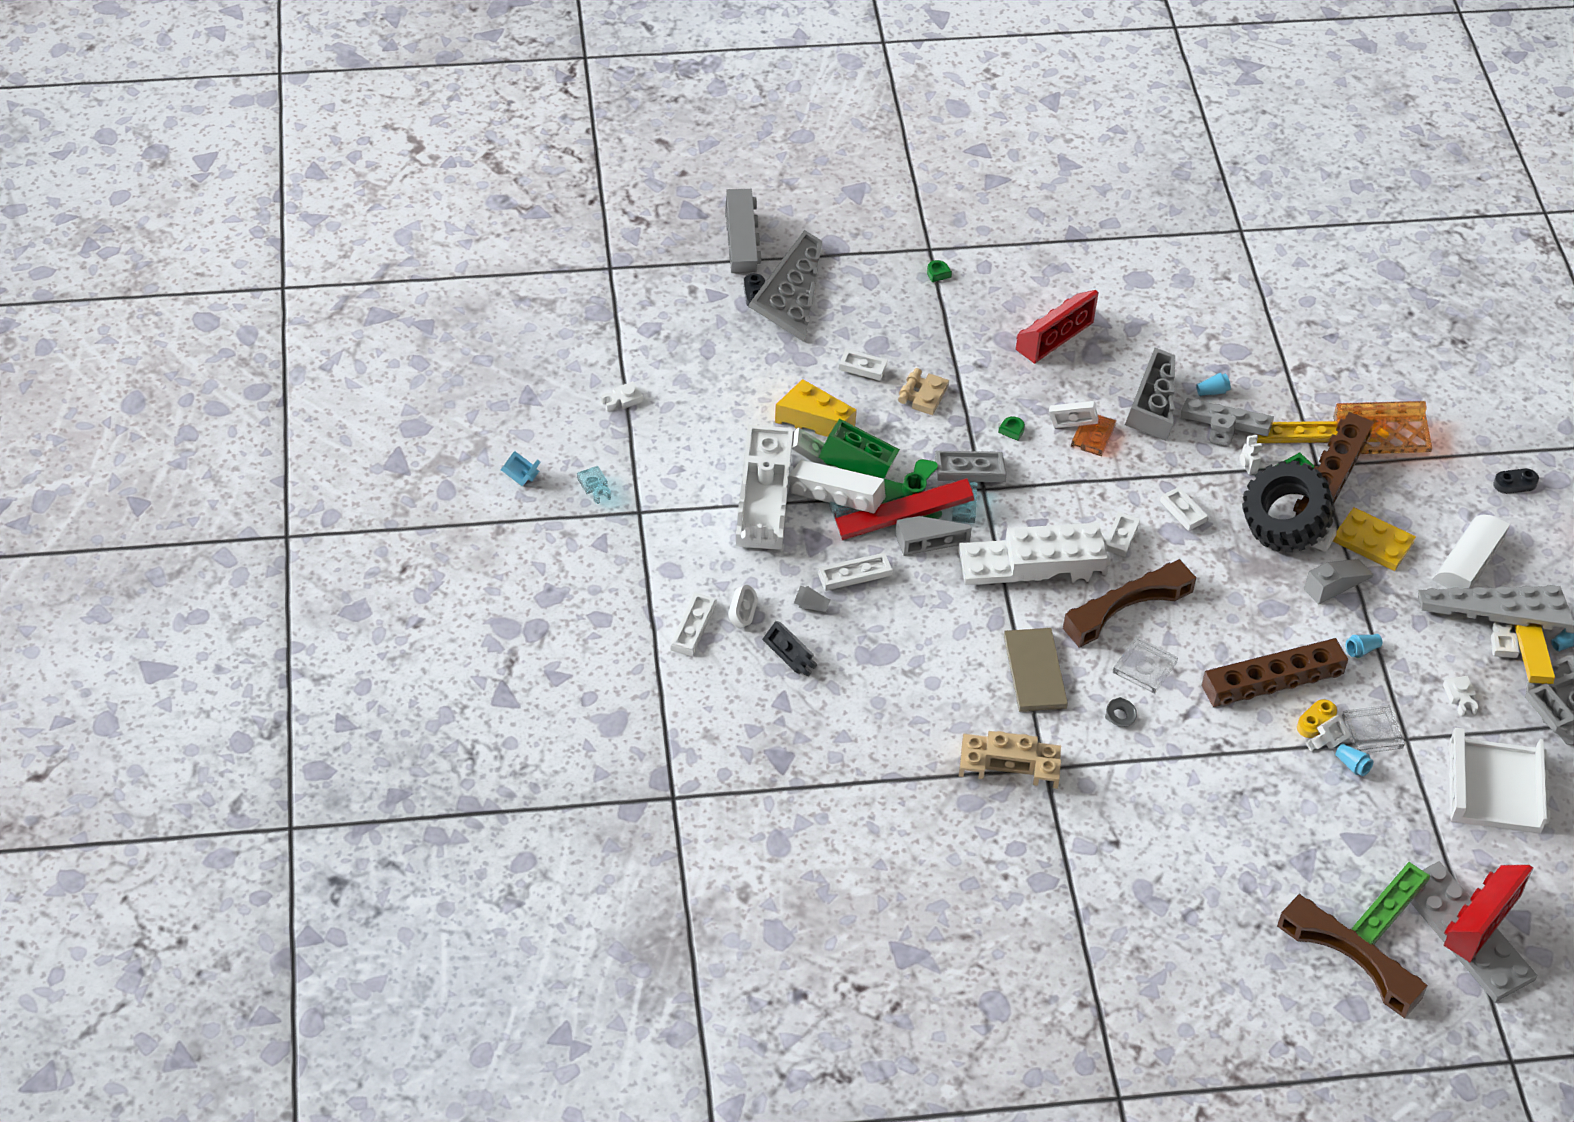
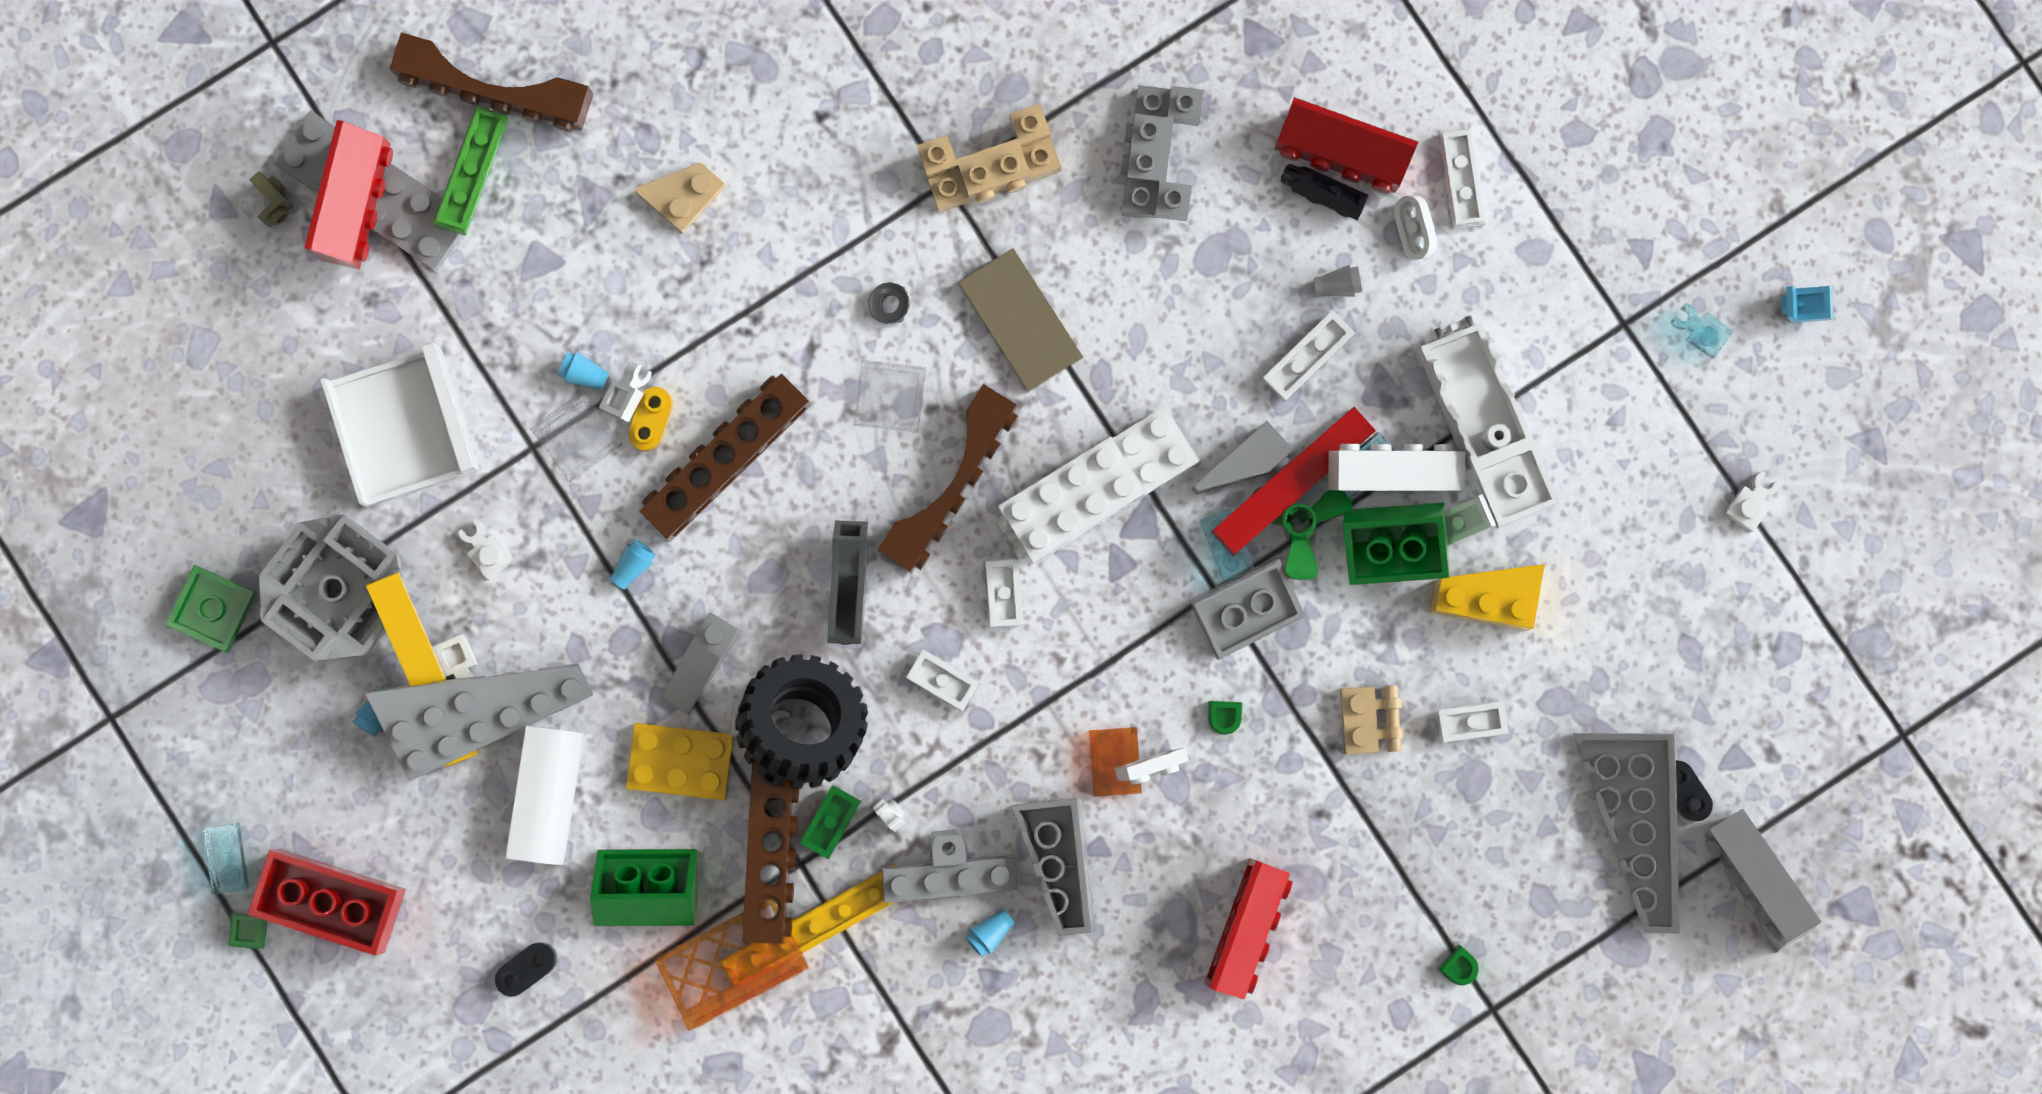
camera: 150 degrees right, 35 degrees up
none -> olive bracket [249,171,294,227]
none -> green slope [590,849,697,926]
none -> tan wing [635,162,726,234]
none -> dark grey arch [827,520,868,645]
none -> light grey bracket [1120,85,1204,221]
none -> red slope [1274,97,1418,194]

